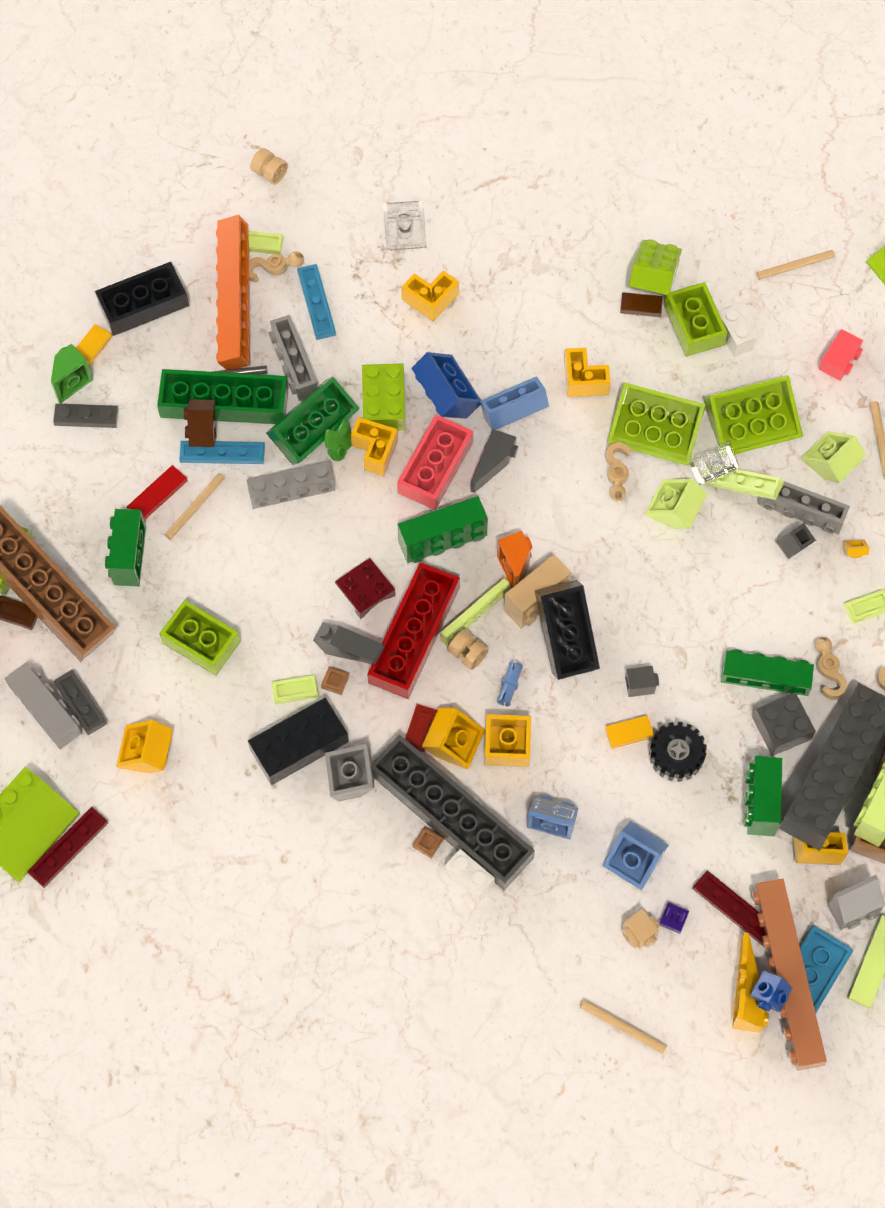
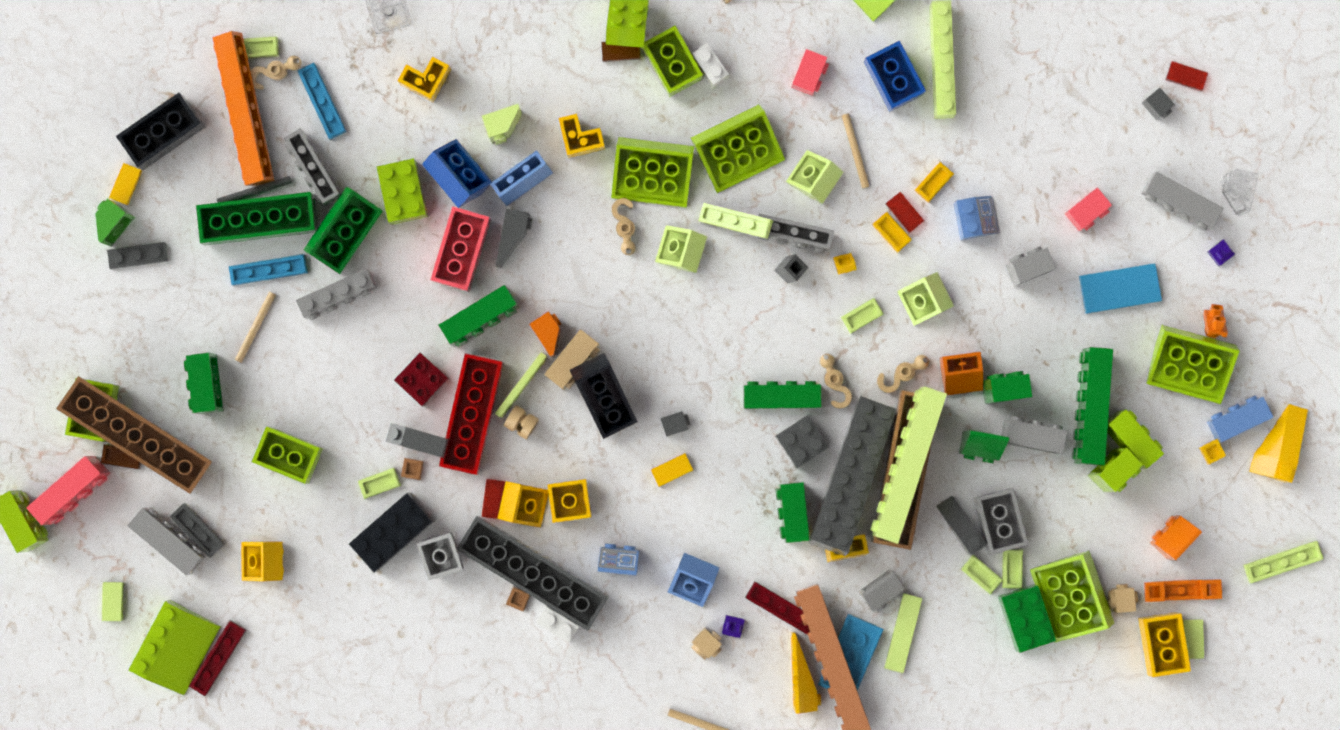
camera: 10 degrees left, 20 degrees up
red tile [126,465,188,521] -> none
reddish brown brick [184,399,217,447] -> none
bright green plate [325,420,352,461] -> none
yellow brick [351,417,398,476] -> none
medium blue pin [497,661,523,707] -> none
black wheel [649,722,707,782] -> none
clear slope [689,440,739,486] -> none
blue brick [750,971,792,1013] -> none
none -> yellowish green slope [482,104,522,145]

